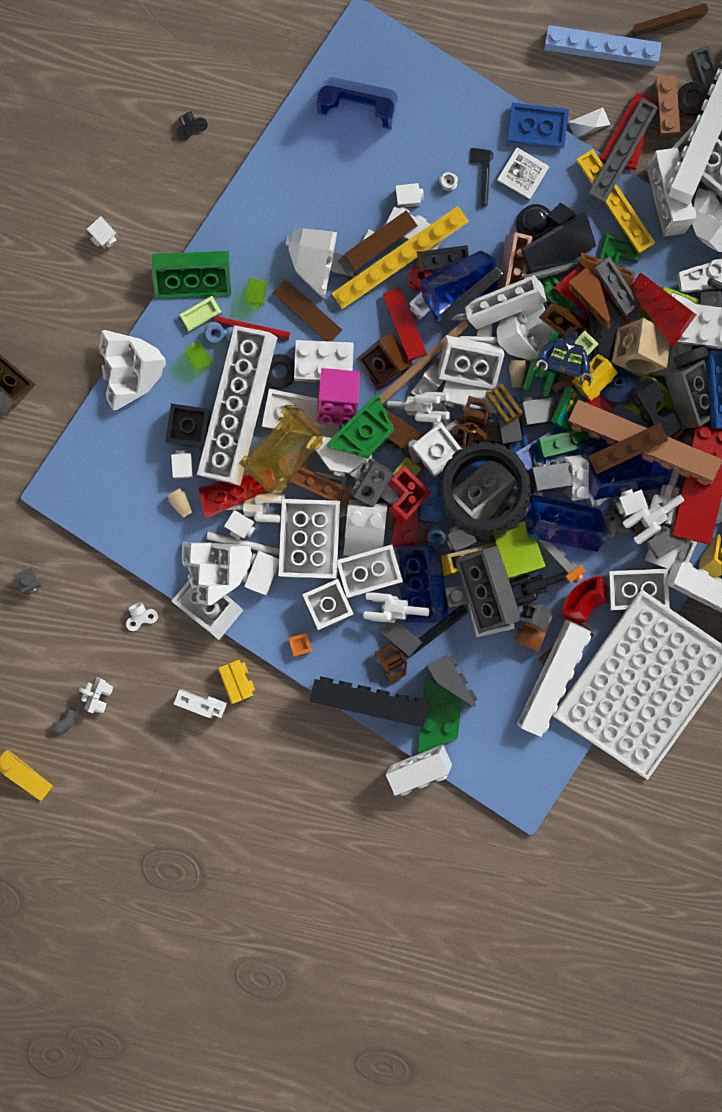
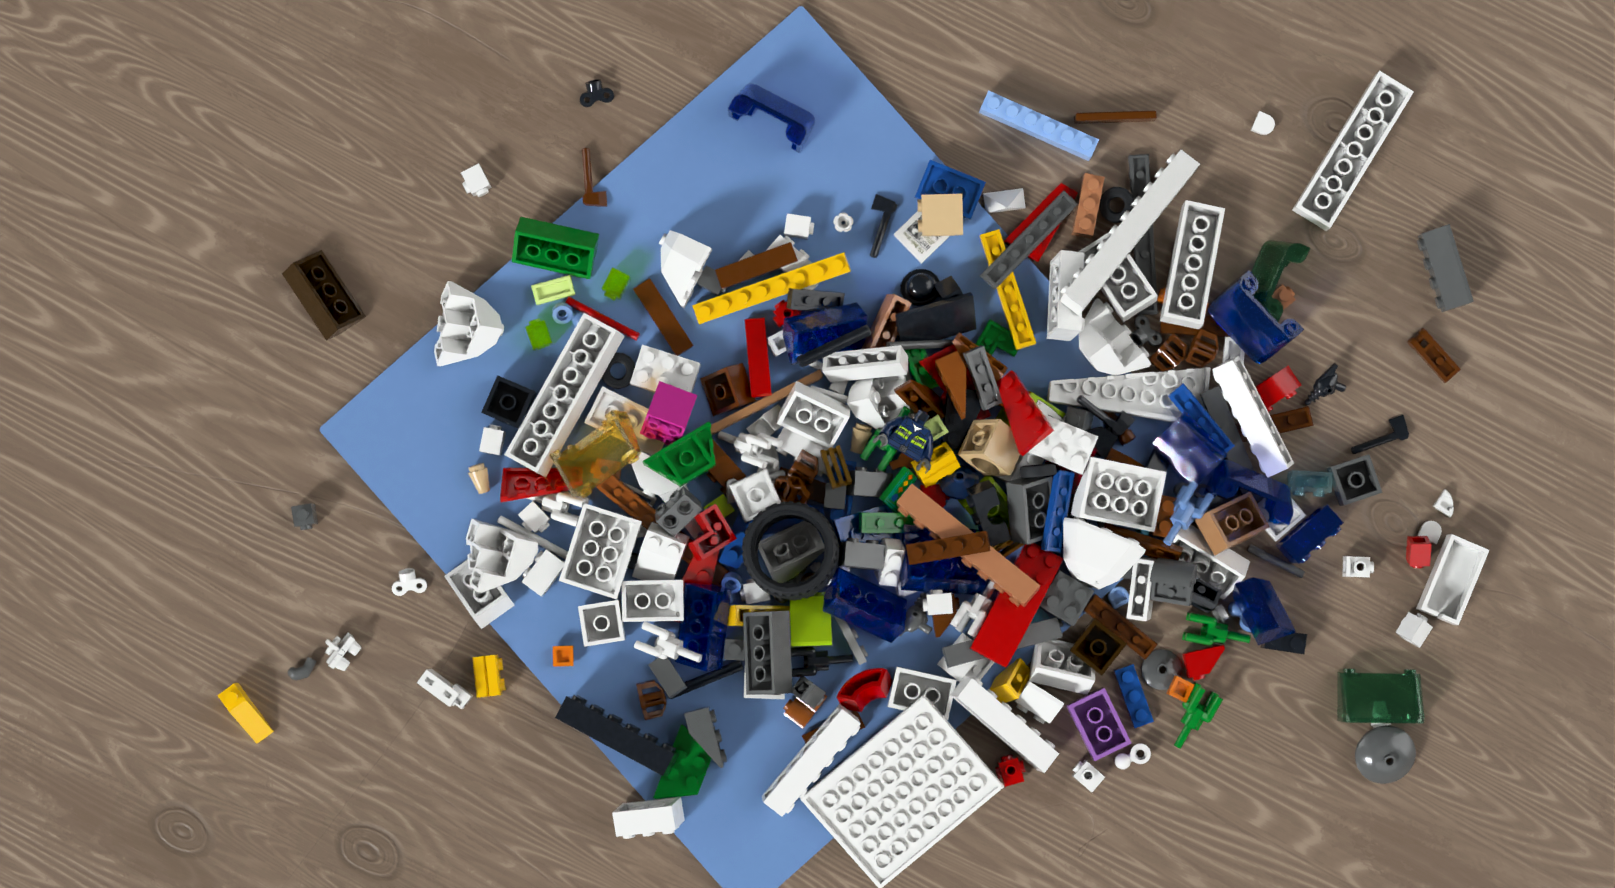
camera: 10 degrees right, 0 degrees up
orange plate [564,565,586,583] -> none
white plant [622,494,685,544] -> none
none -> reddish brown piece [582,148,607,207]
none -> tan brick [917,194,963,237]

